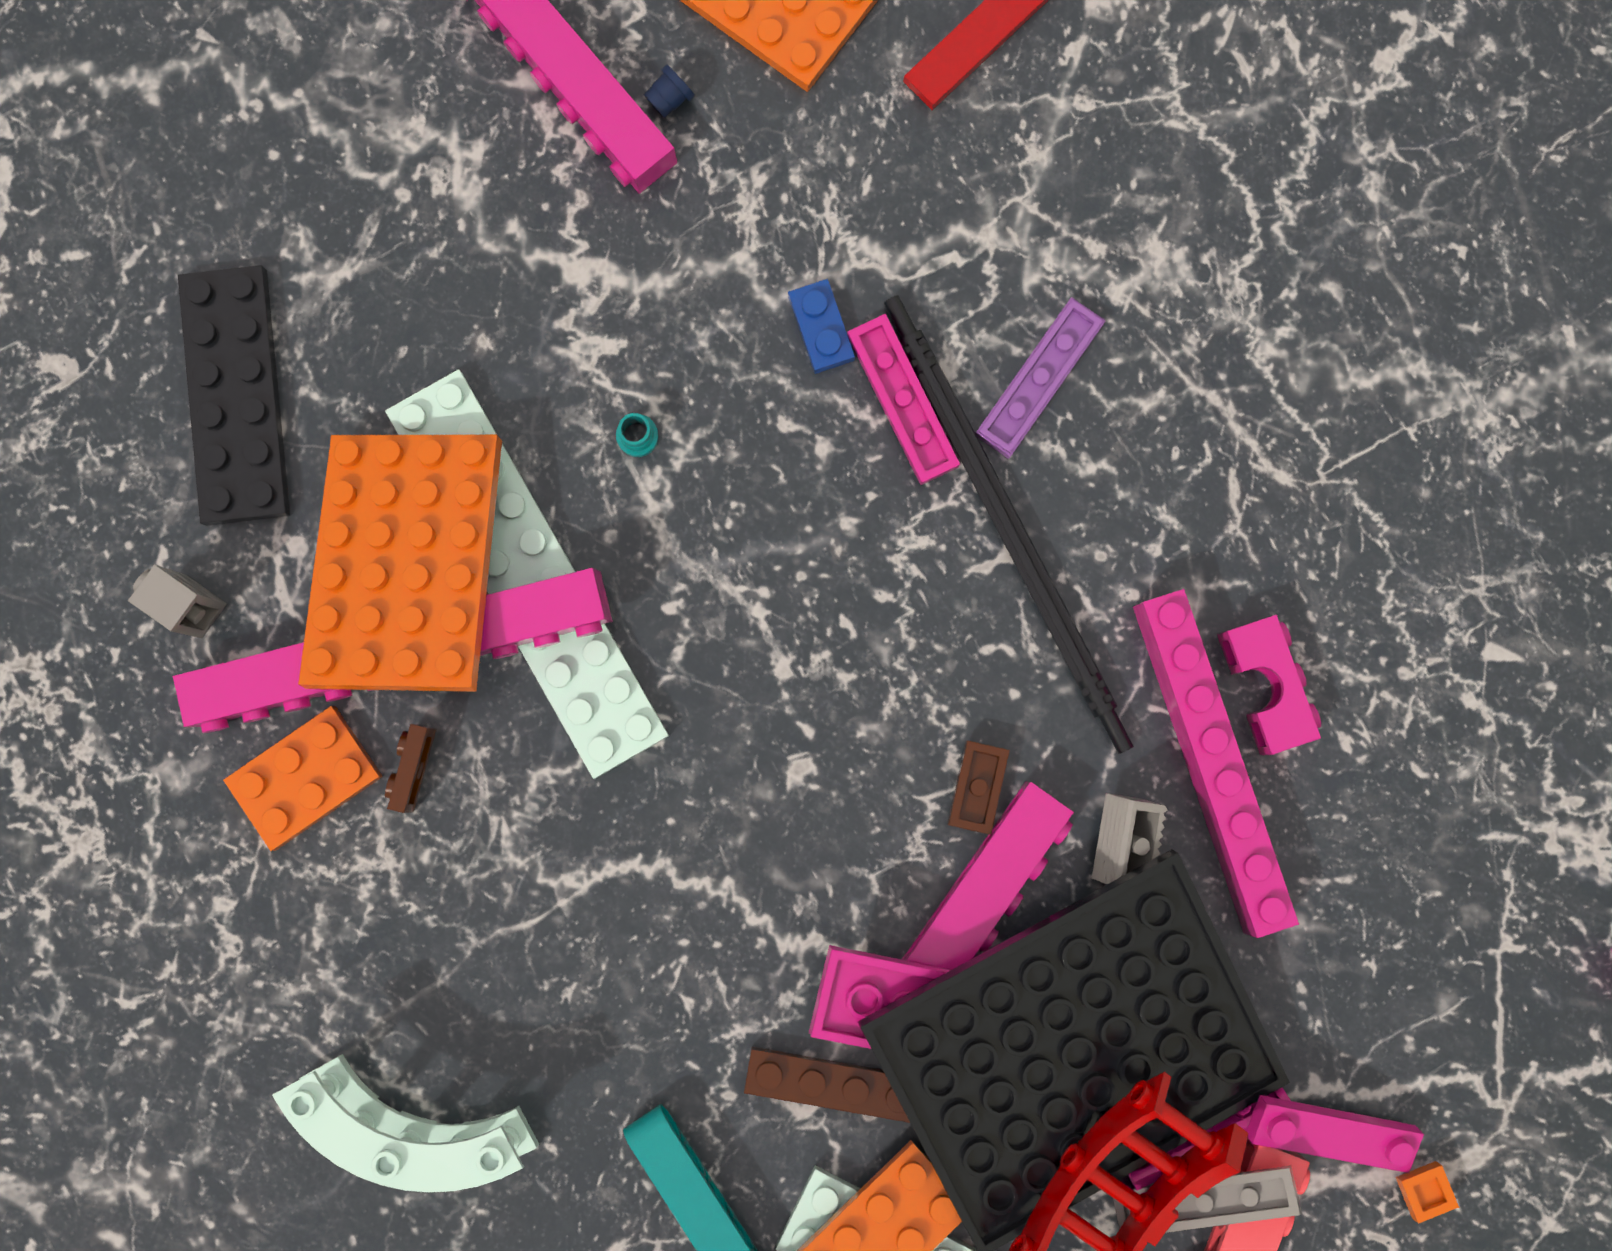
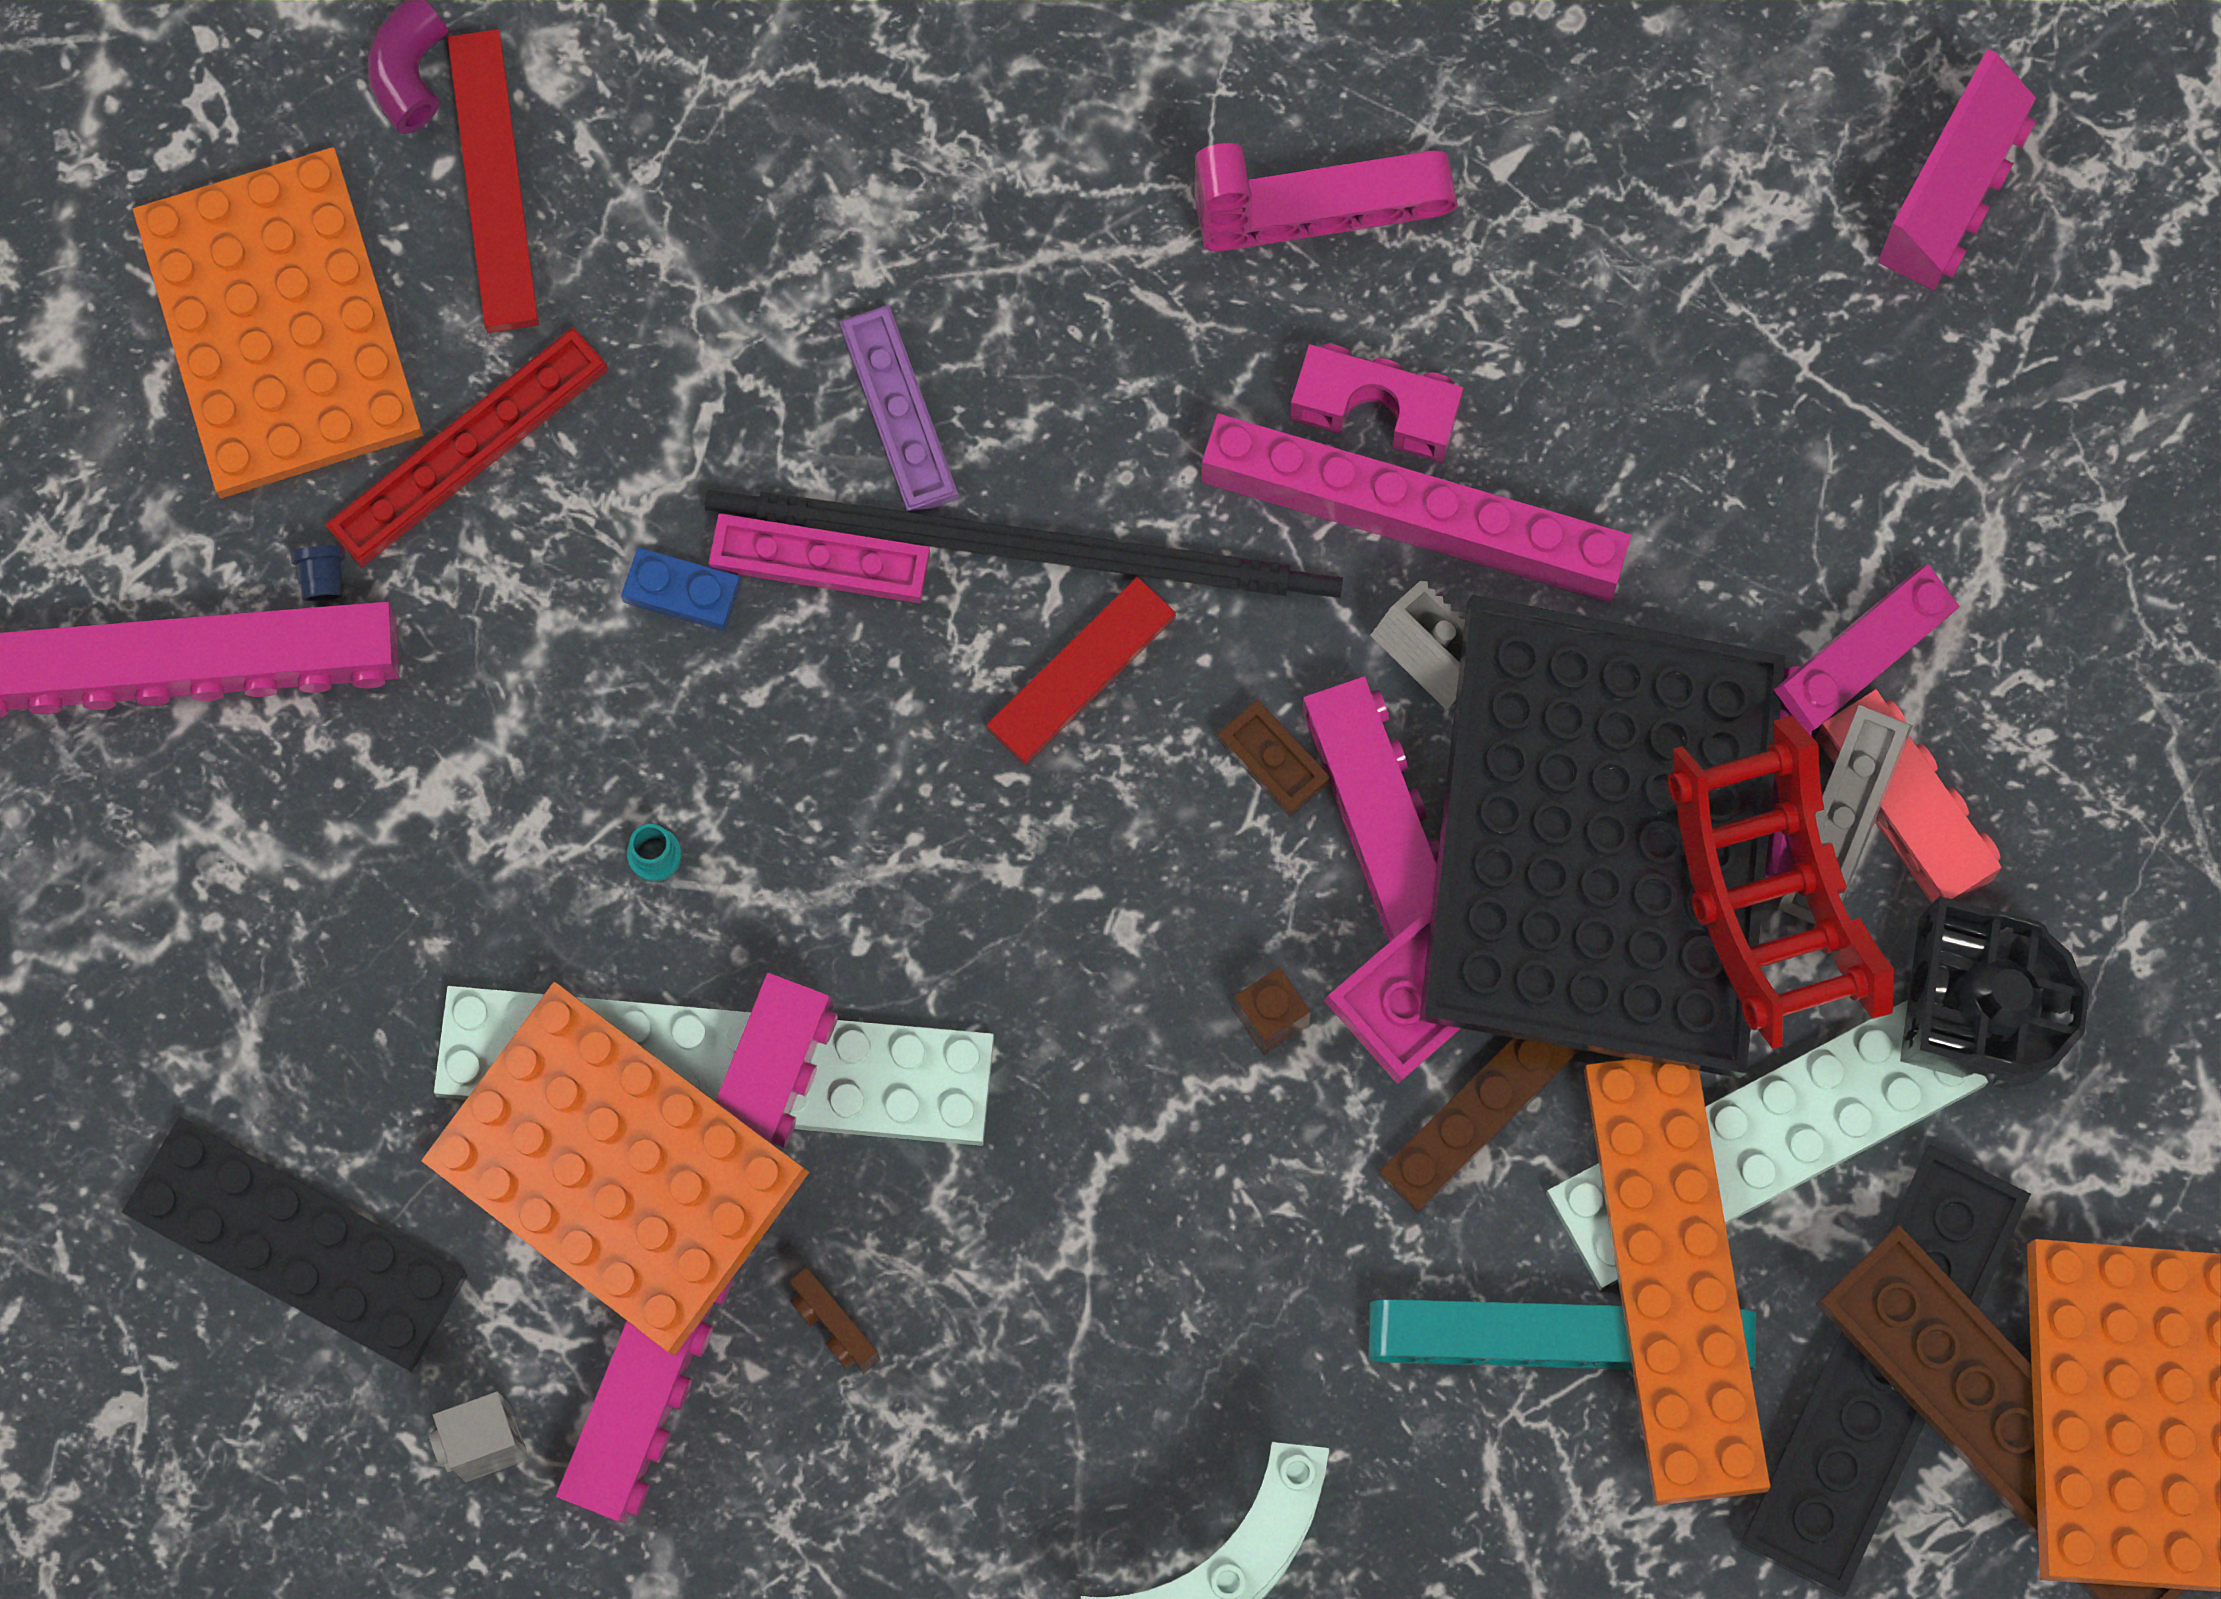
camera: 50 degrees left, 10 degrees down
orange plate [223,706,383,851] -> none
orange plate [1395,1161,1459,1224] -> none
none -> red tile [325,327,609,568]
none -> red tile [986,577,1176,766]
none -> dark pink beam [1195,143,1458,252]
none -> reddish brown brick [1233,967,1311,1055]

